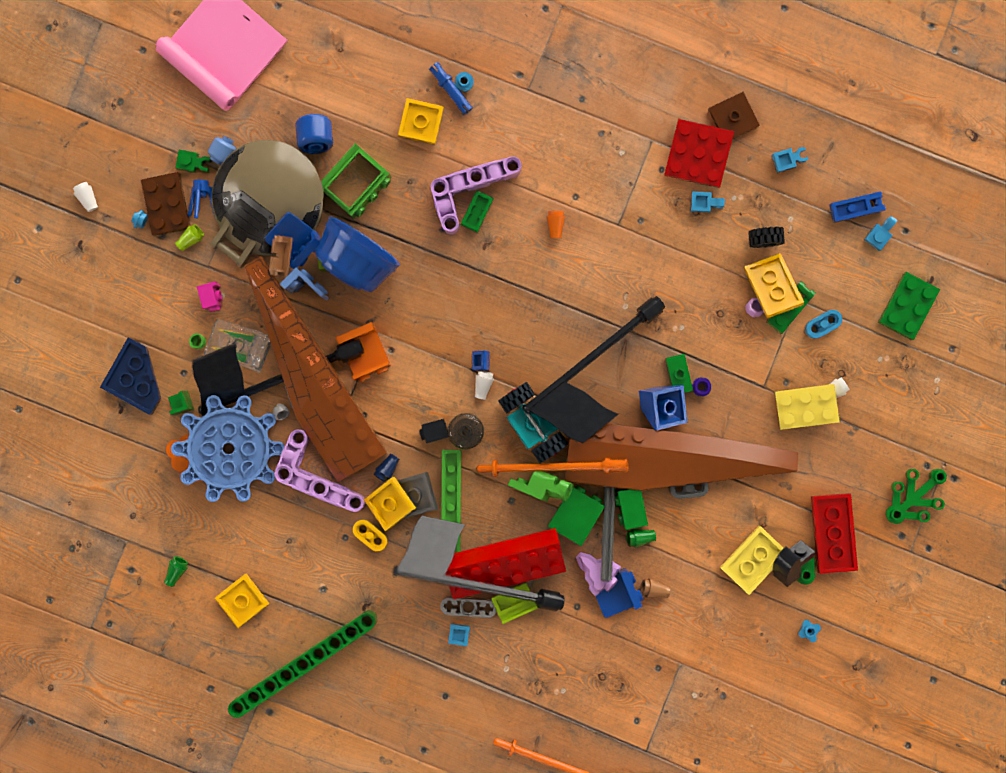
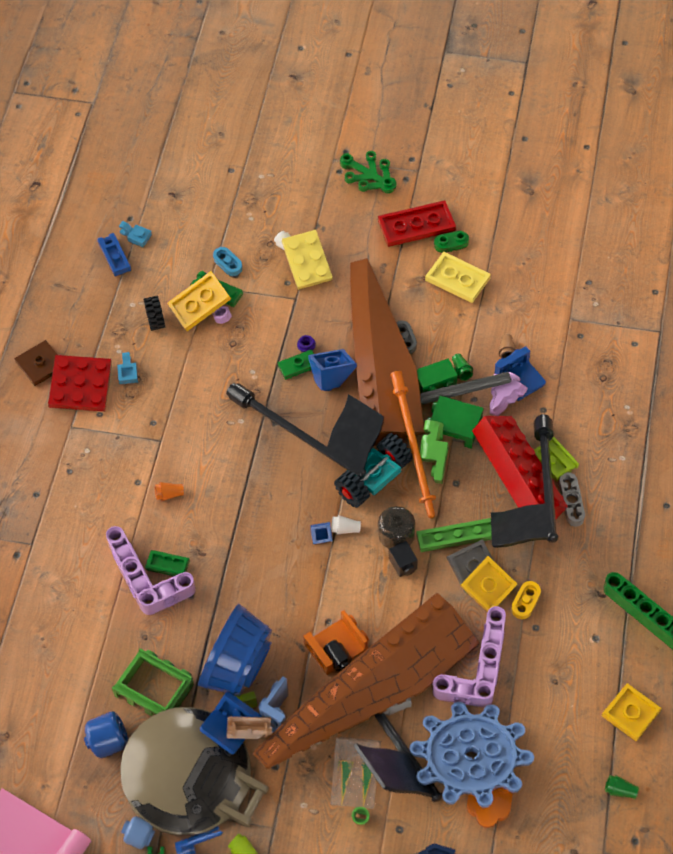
camera: 105 degrees left, 30 degrees down
green panel [168,391,194,415] -> none
dark pink brick [197,281,223,312] -> none
light grey hinge [273,404,290,420] -> none
dark blue cone [373,453,400,482] -> none
yellow plate [398,98,444,145] -> none
blue pin [429,62,473,115] -> none
dark azure plate [448,623,470,646] -> none
dark azure plate [455,72,474,92] -> none
dark azure plate [771,147,809,173] -> none
black brick [773,540,815,587] -> none
dark azure plate [798,620,821,642] -> none
green plate [878,272,941,340] -> none

